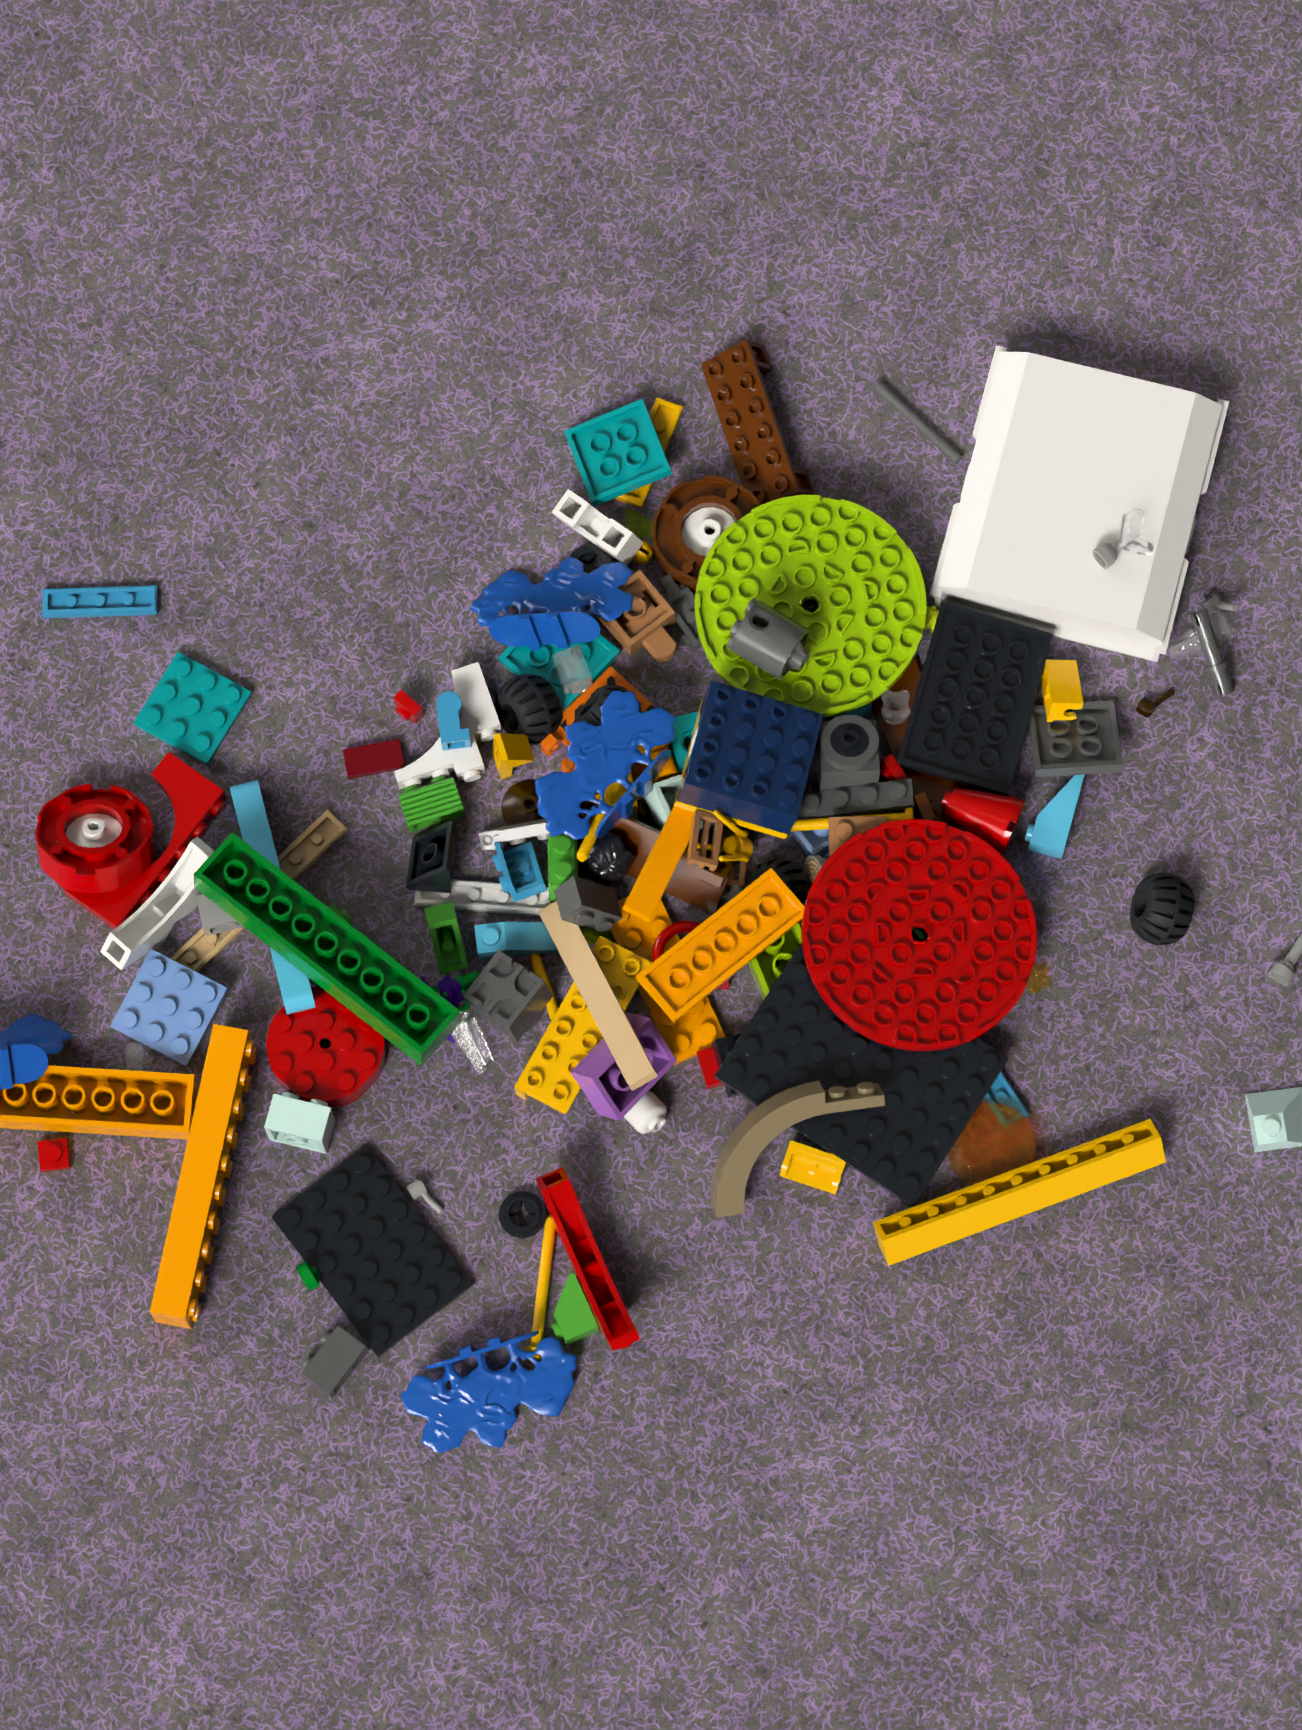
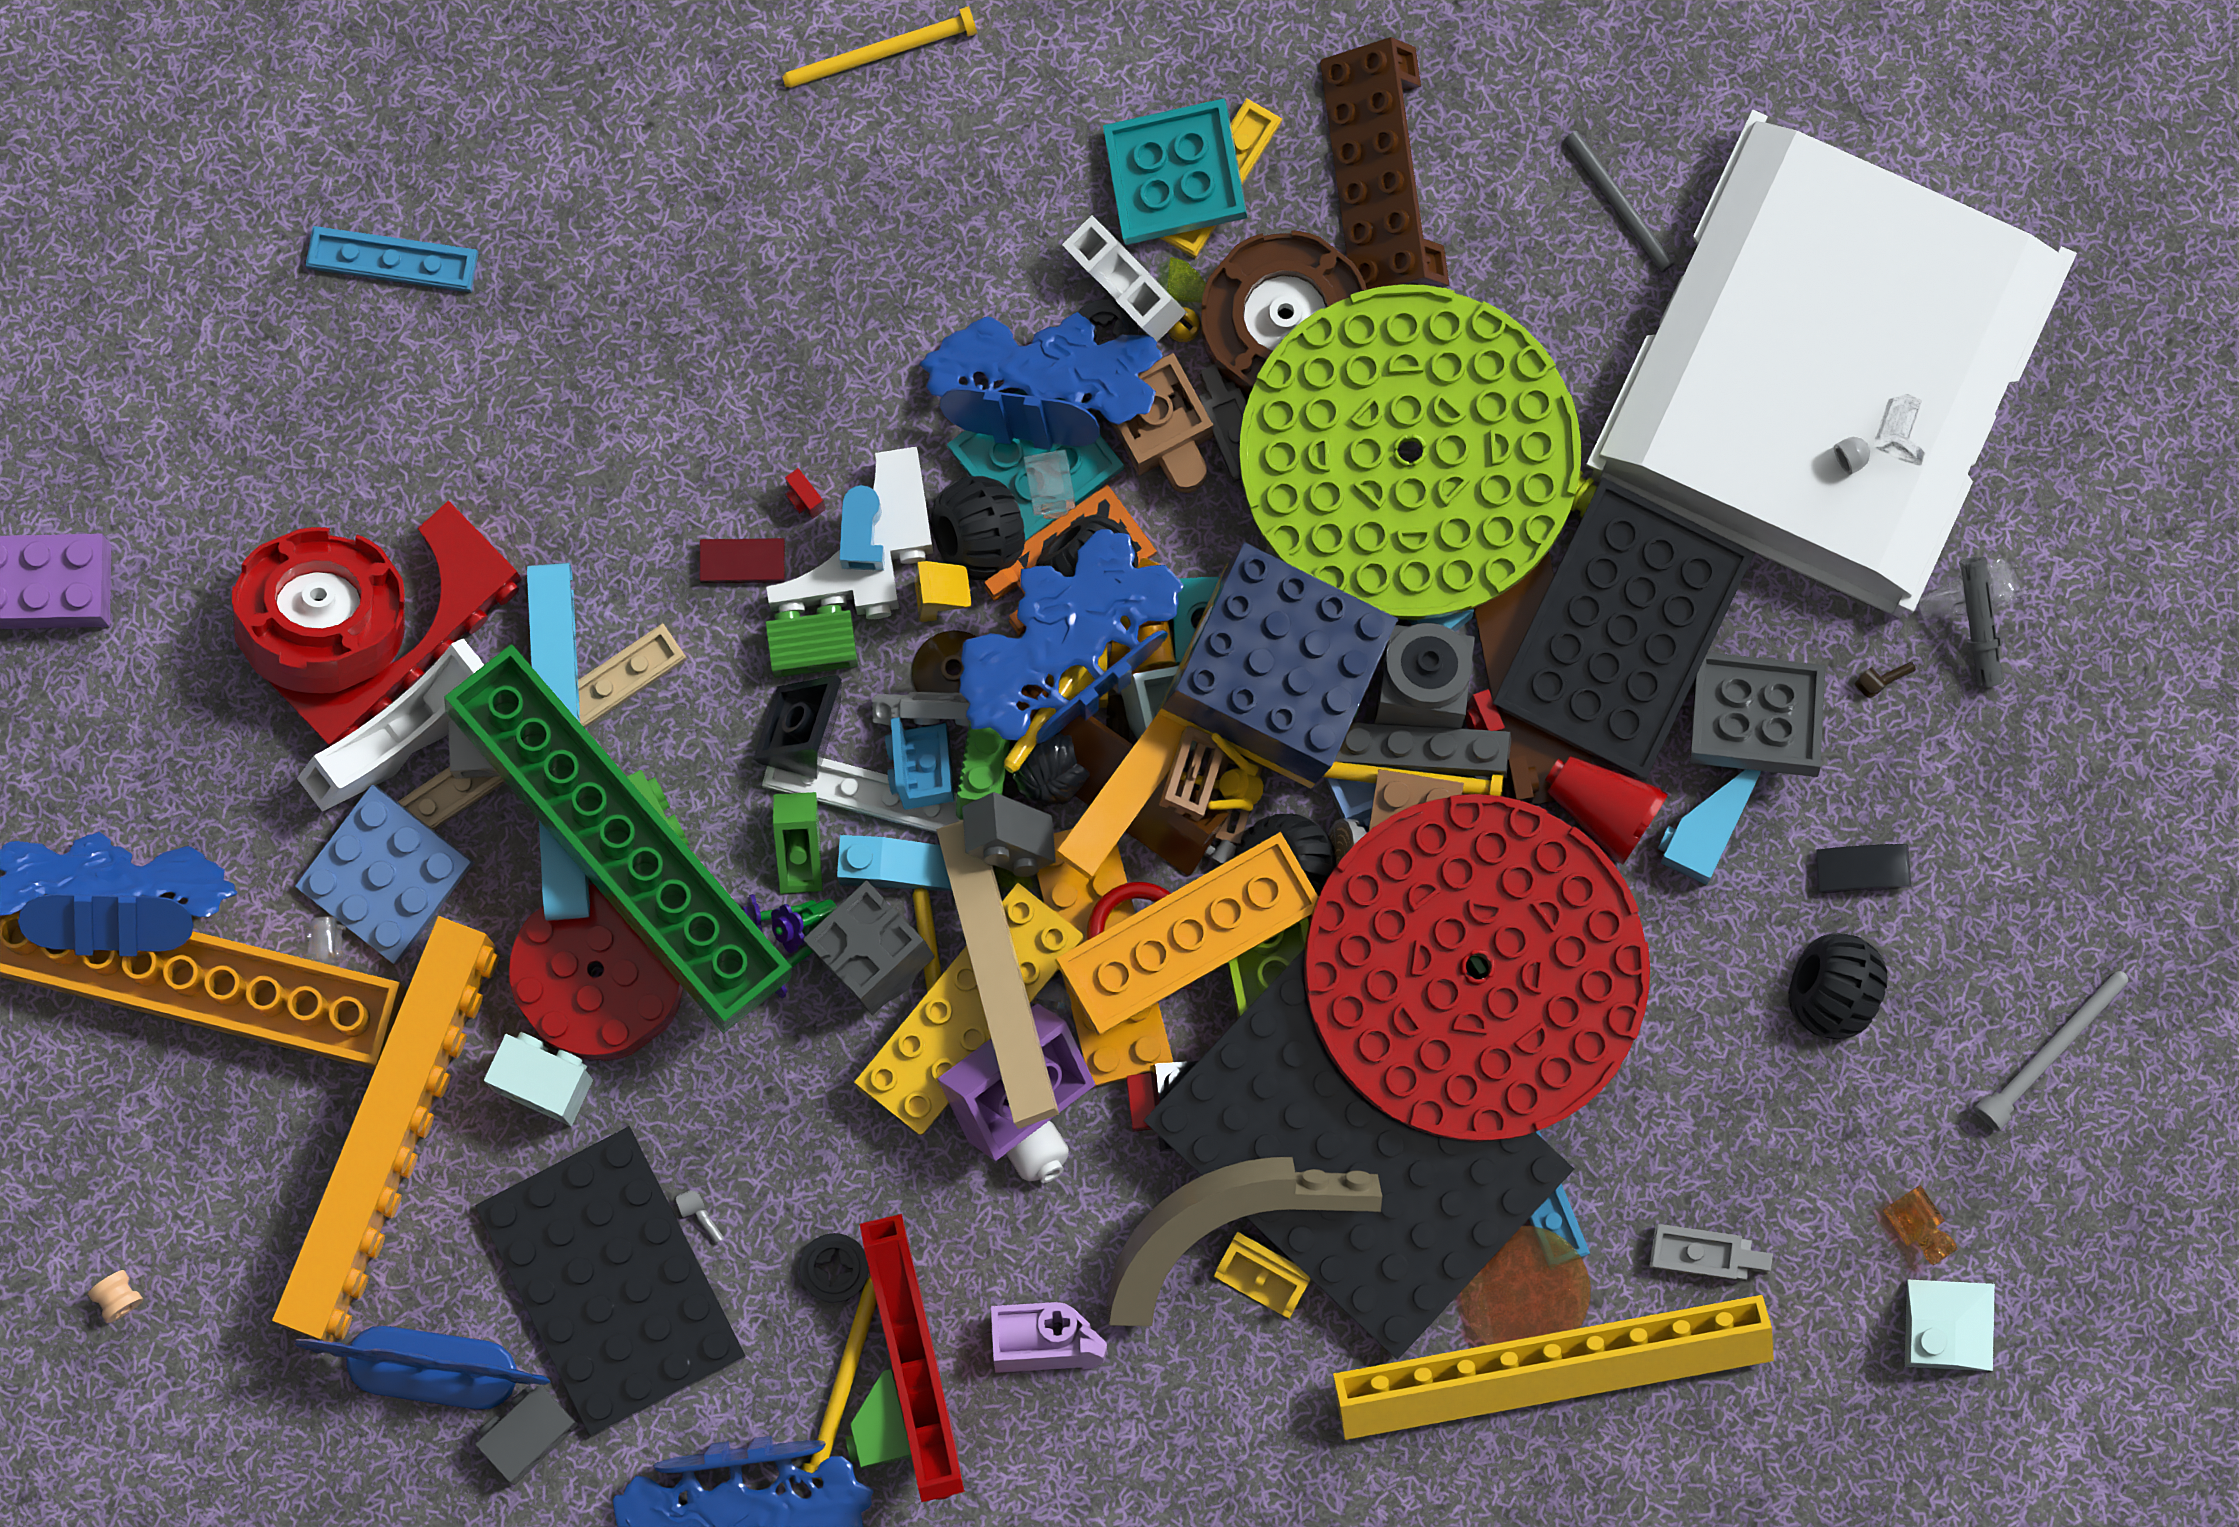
camera: 10 degrees right, 5 degrees up
red plate [37,1138,71,1172] -> none
teal plate [133,652,252,766] -> none
green tile [296,1261,320,1291] -> none
clear slope [451,1009,494,1074] -> none
dark grey cylinder [727,598,811,680] -> none
clear brick [880,690,910,724] -> none
clear yellow plant [1027,963,1052,994] -> none
yellow hinge [1041,659,1084,722] -> none
light grey hand [1202,592,1238,615] -> none
none -> light nougat wheel [88,1270,143,1323]
none -> blue plant [294,1326,551,1410]
none -> yellow bar [782,6,978,88]
none -> lavender piece [991,1302,1107,1373]
none -> light grey hinge [1649,1224,1773,1281]
none -> black slope [1816,844,1912,893]
none -> clear orange plate [1883,1185,1958,1266]

